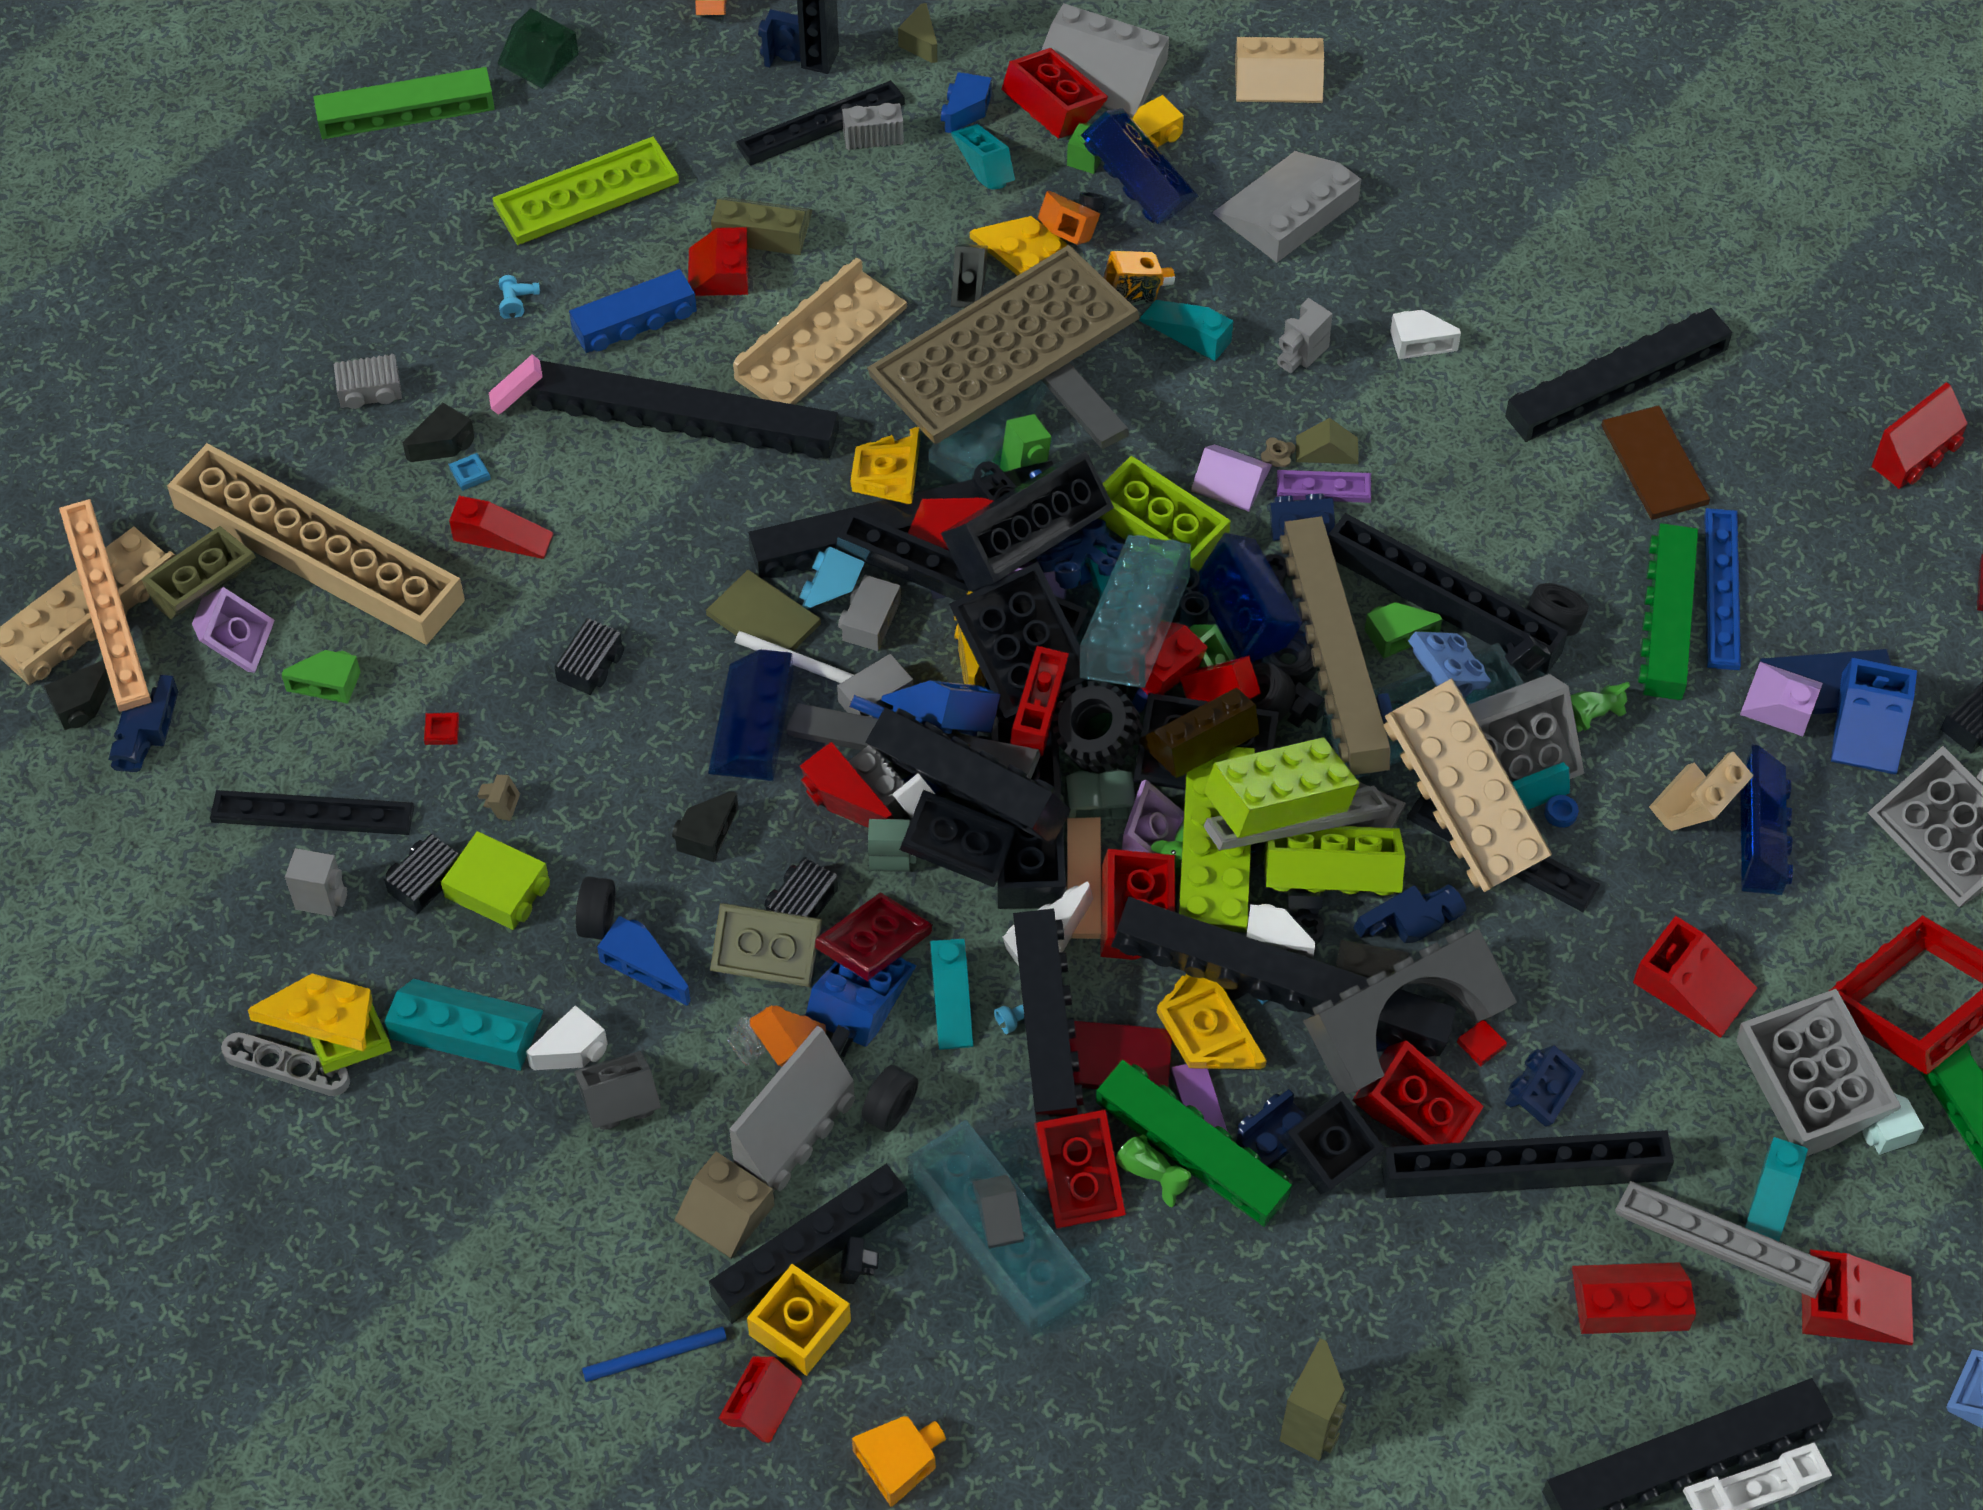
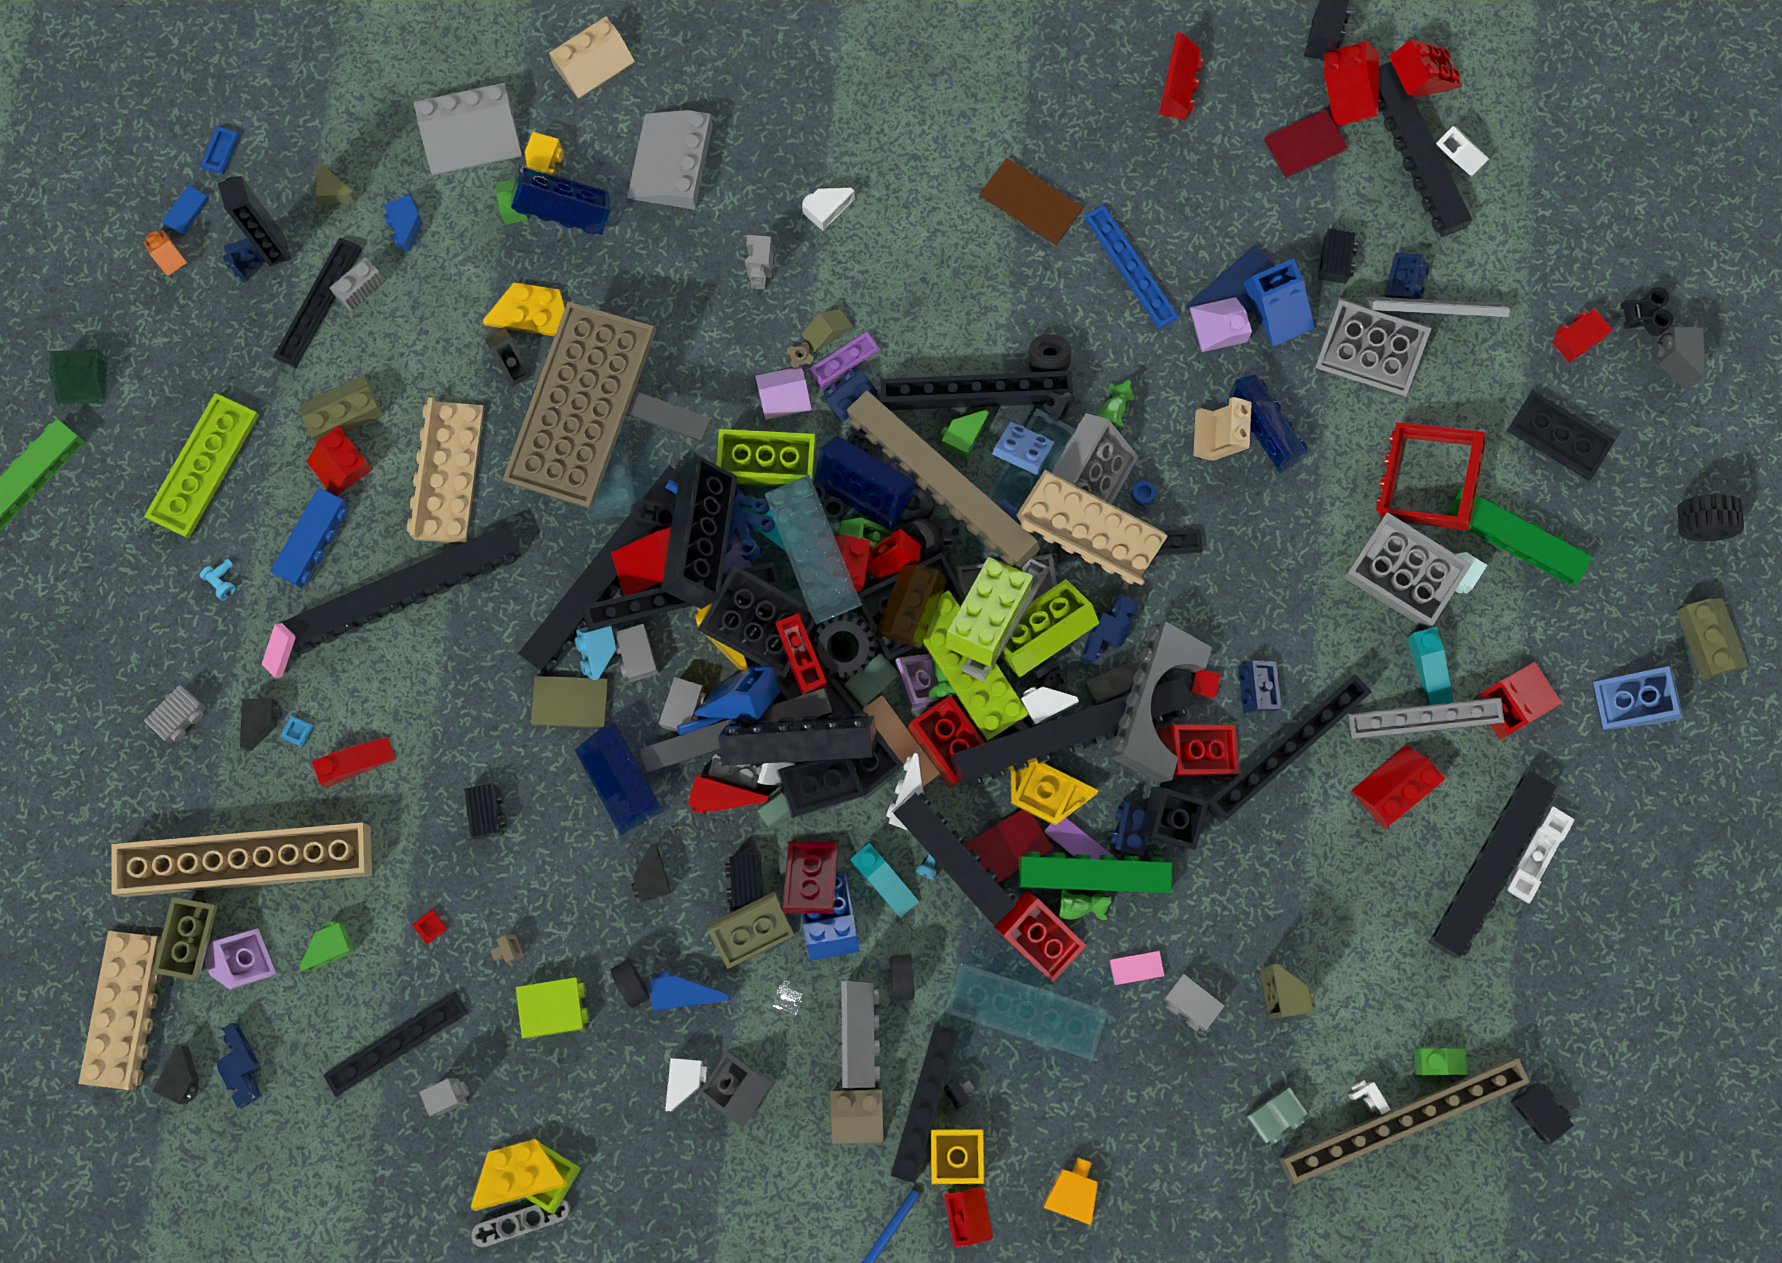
camera: 35 degrees left, 20 degrees up
light nougat tile [59,499,152,712] -> none
black brick [384,834,460,915] -> none
teal slope [385,979,543,1071] -> none
white bar [735,631,854,683] -> none
orange slope [750,1005,826,1067] -> none
black tile [831,1025,857,1062] -> none
yellow wing [850,427,920,504] -> none
teal slope [951,124,1015,190] -> none
dark grey slope [972,1174,1024,1249] -> none
bright green slope [1000,414,1052,472] -> none
red slope [1001,48,1108,139] -> none
orange slope [1037,191,1101,245] -> none
black plate [1076,192,1105,212] -> none
light orange torso [1103,251,1175,306] -> none
teal slope [1139,300,1233,361] -> none
black brick [1505,308,1733,442] -> none
teal tile [1512,762,1570,810] -> none
red slope [1633,915,1757,1038] -> none
green brick [1638,523,1698,700] -> none
none -> bright pink tile [1109,951,1164,985]
none -> light grey brick [1163,974,1224,1032]

